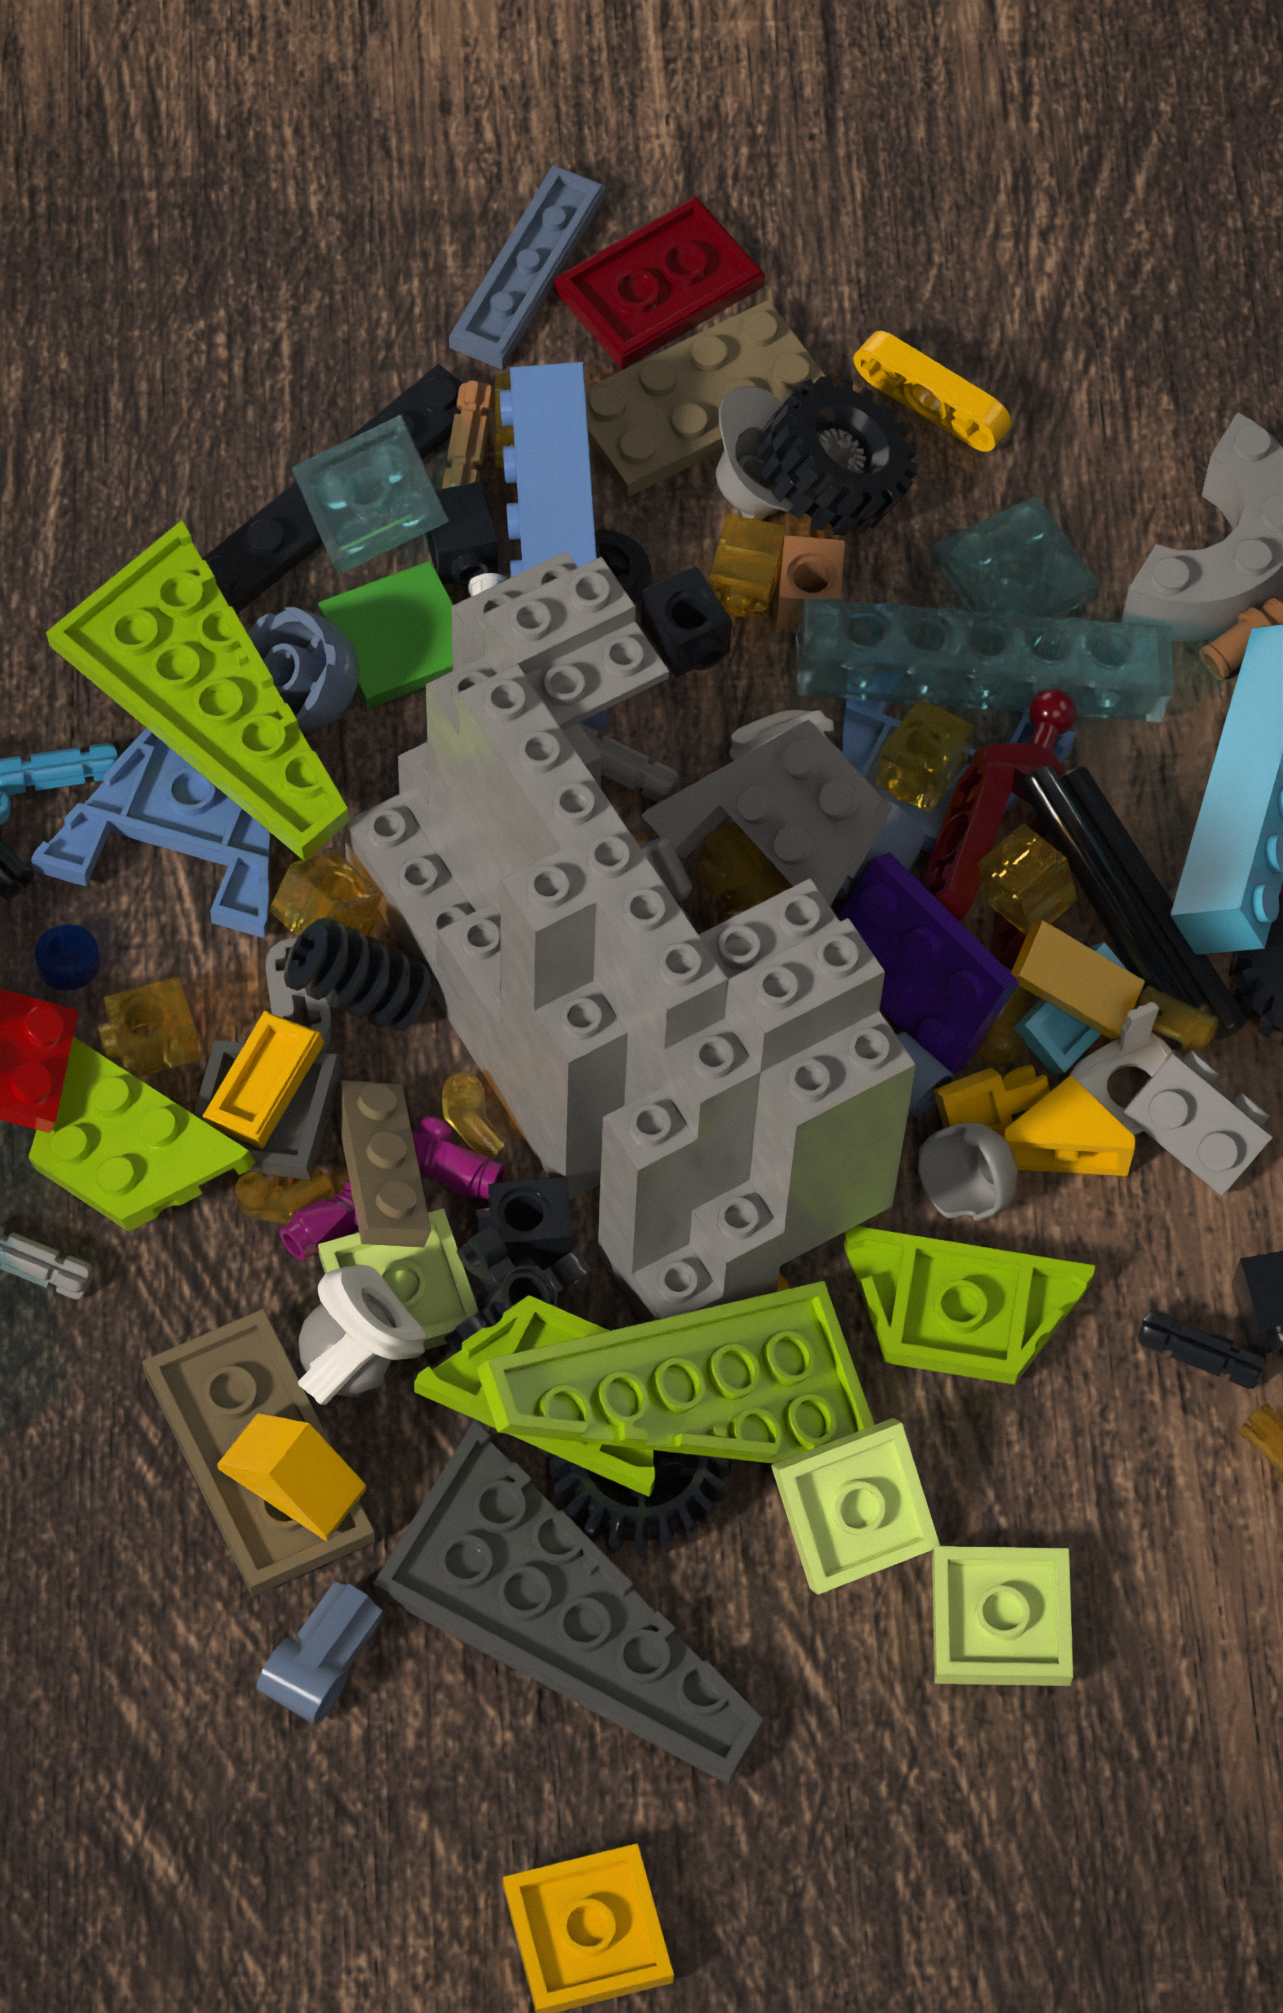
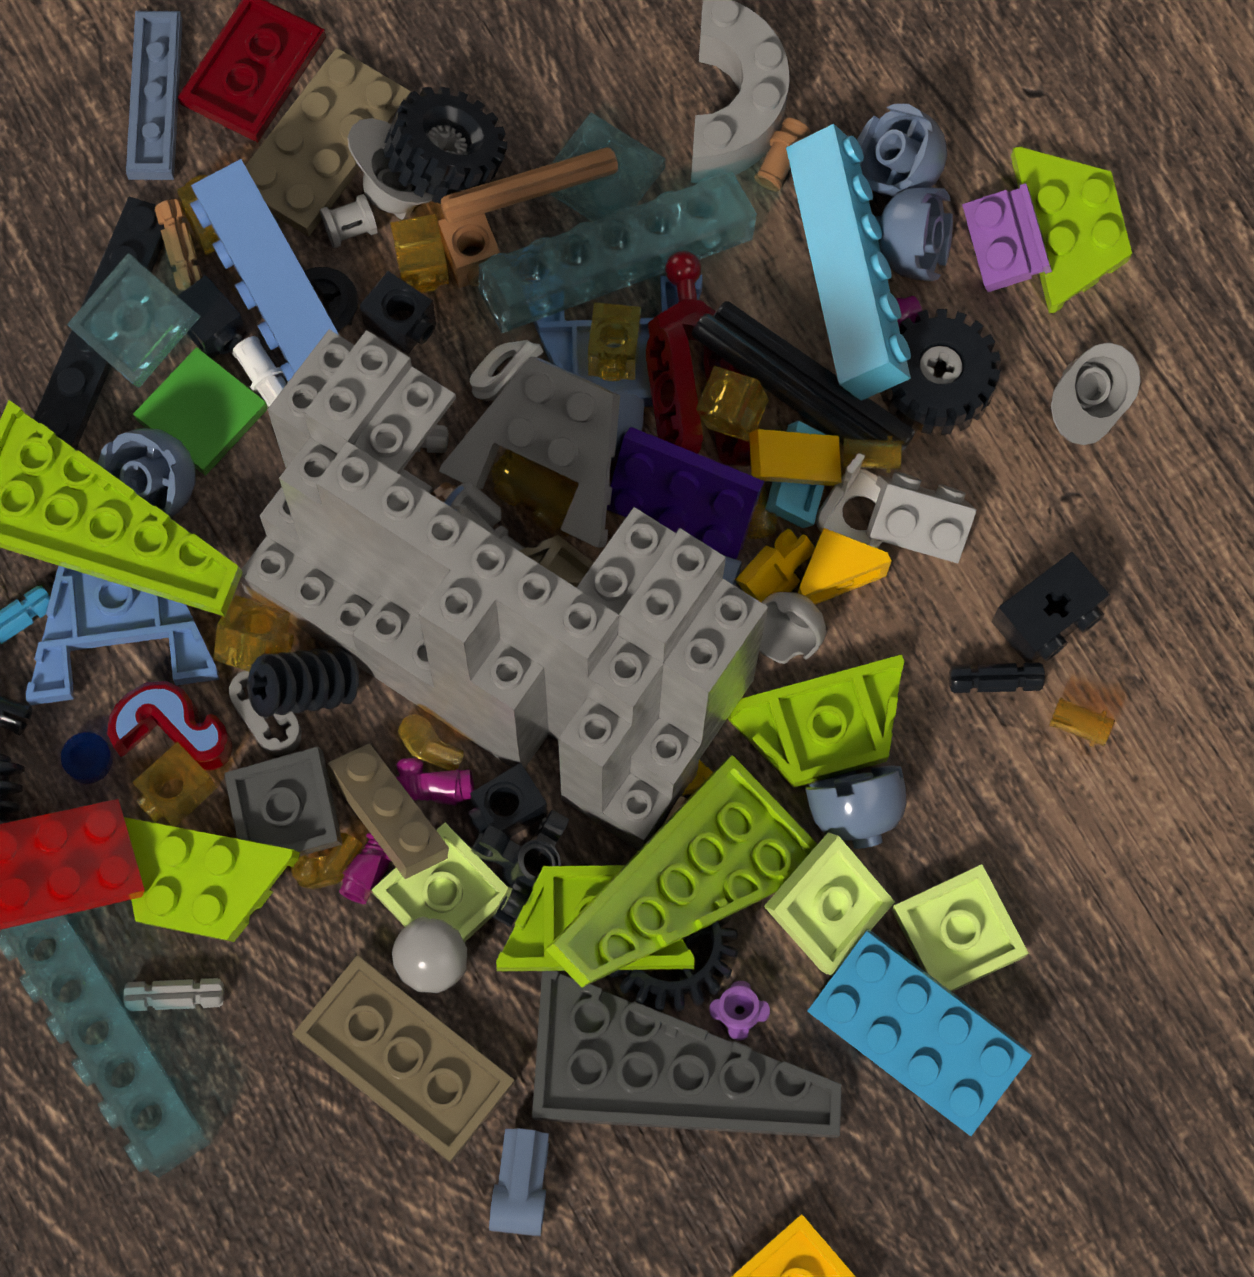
camera: 25 degrees left, 10 degrees up
yellow tile [202,1011,324,1149] -> none
yellow slope [217,1413,366,1542] -> none
white piece [298,1265,427,1405] -> none
yellow beam [854,331,1012,452] -> none
none -> dark red animal [107,681,232,771]
none -> light grey bush [320,194,378,248]
none -> medium nougat axle [441,147,618,223]
none -> medium lavender plate [709,981,770,1040]
none -> sand blue cylinder [806,766,907,849]
none -> dark azure plate [807,929,1033,1136]

